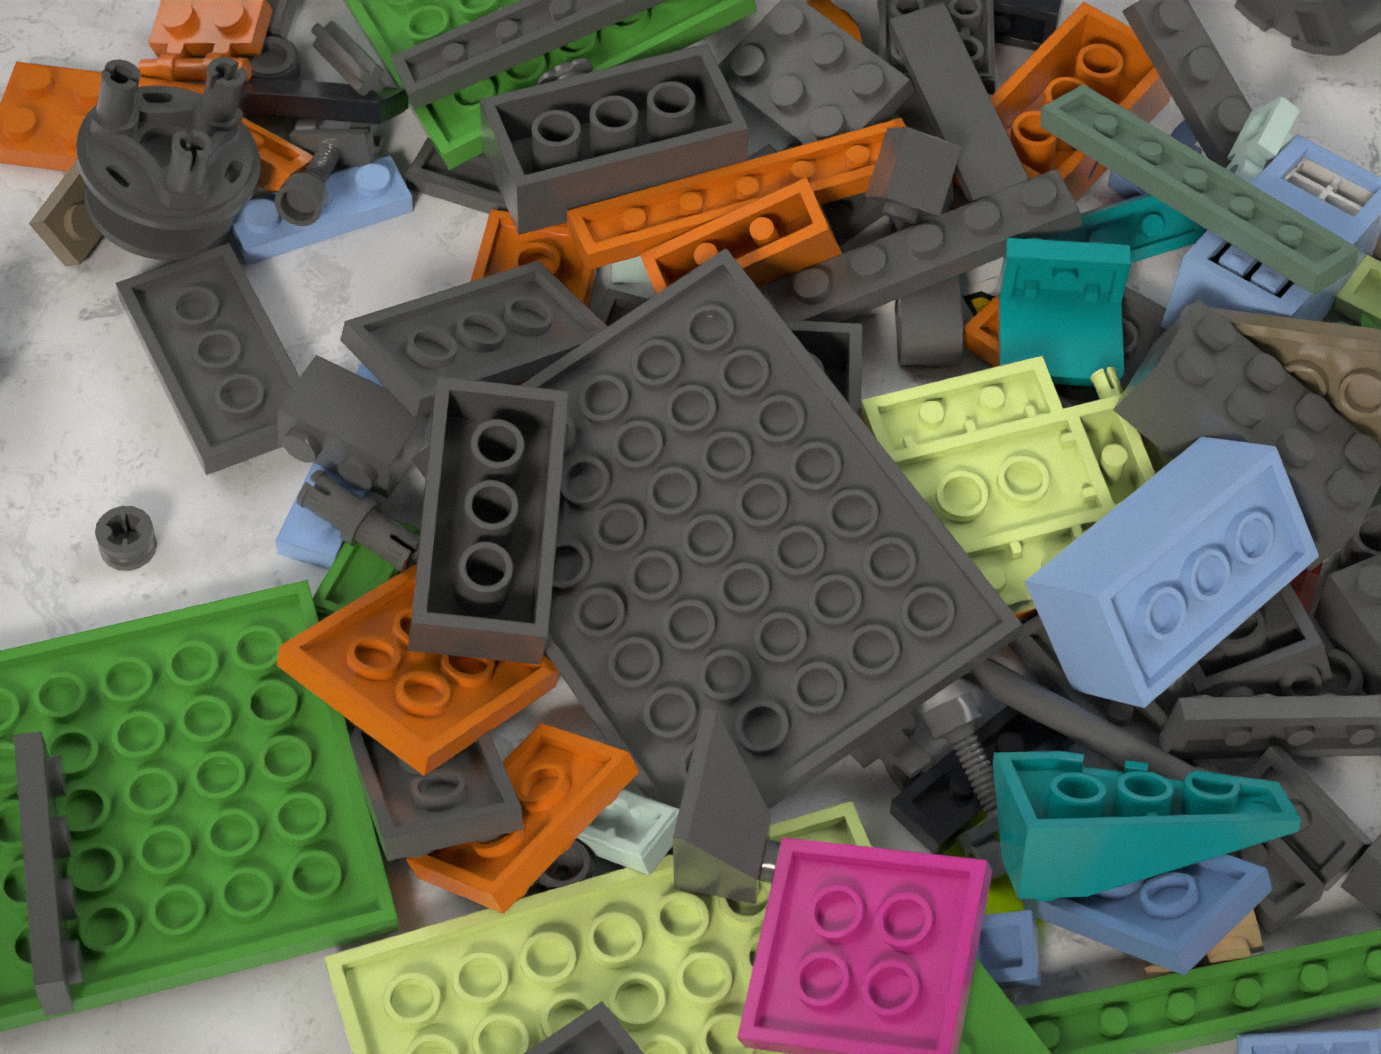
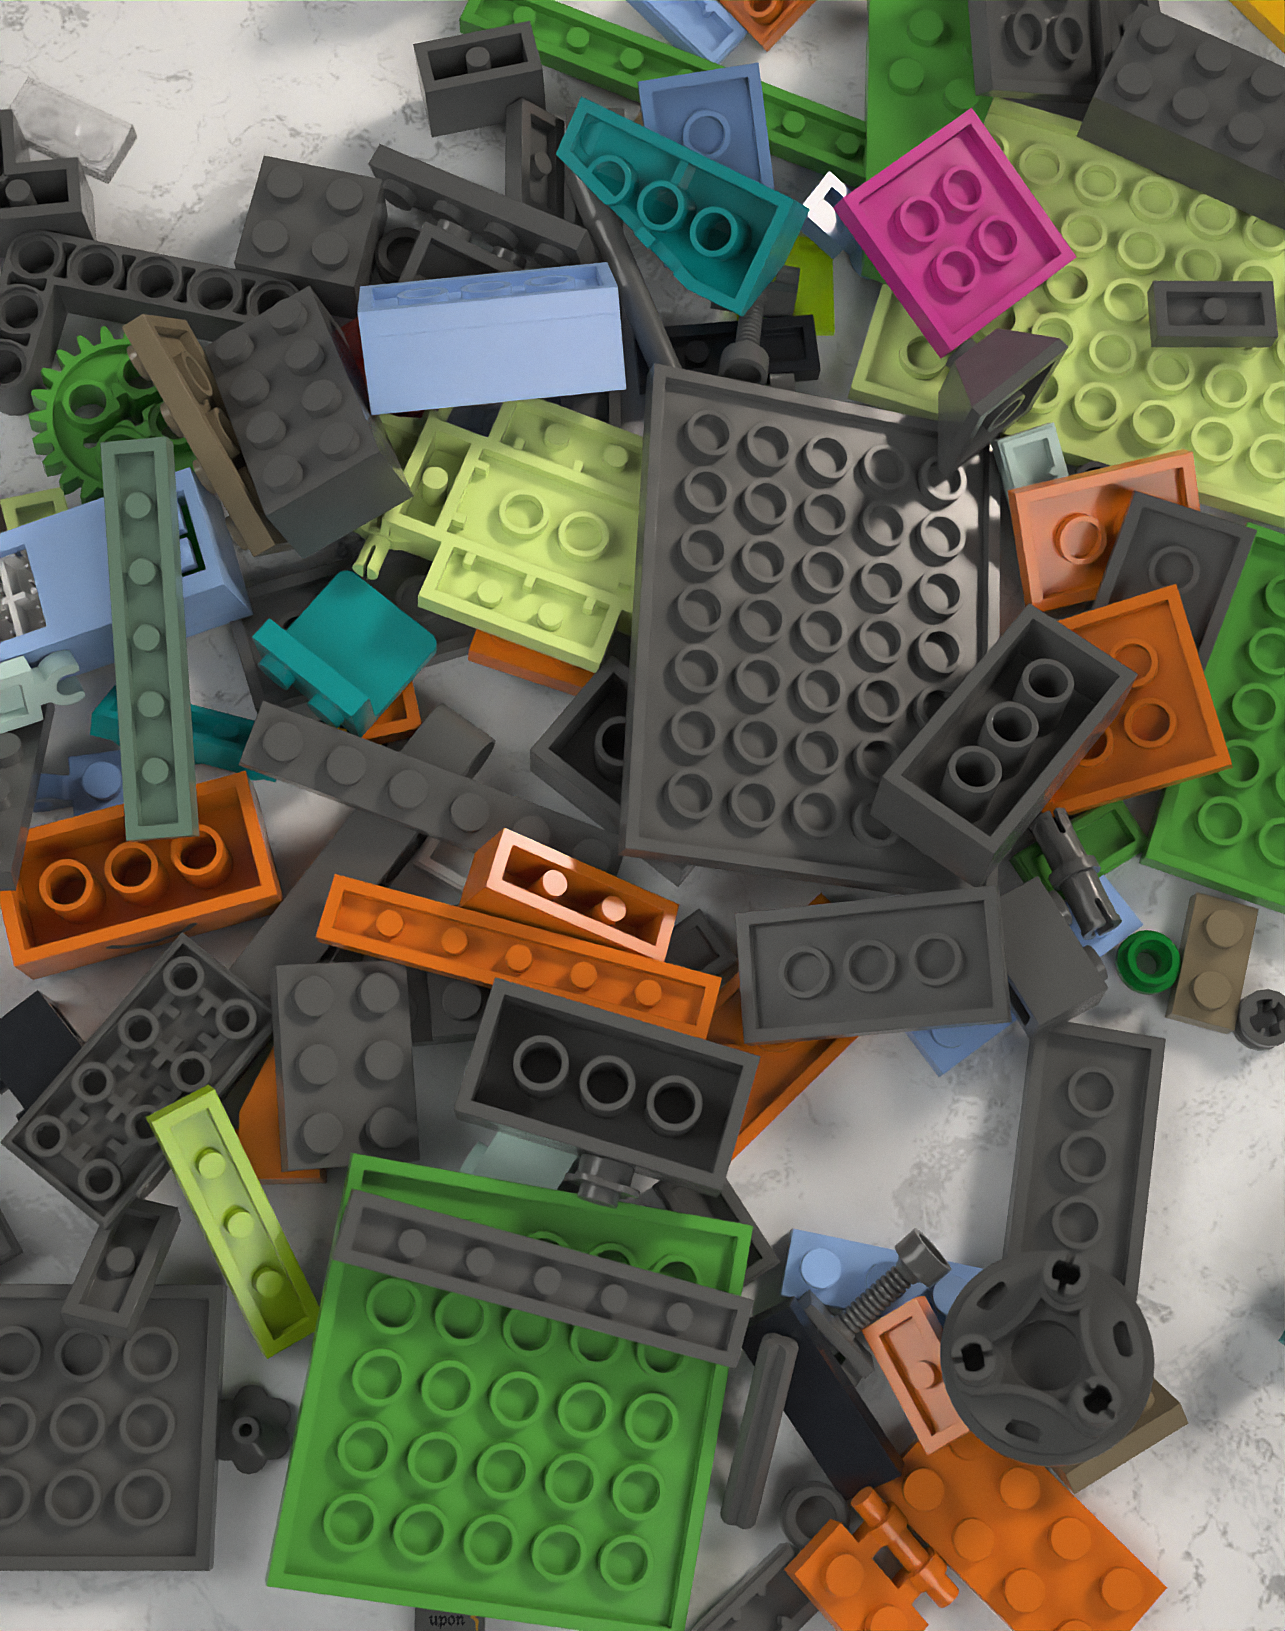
camera: 150 degrees left, 20 degrees up
dark grey brick [865,127,962,224] -> none
dark grey tile [889,2,1029,203] -> none
none -> green plate [1115,930,1181,995]
none -> dark tan plate [1165,892,1259,1034]

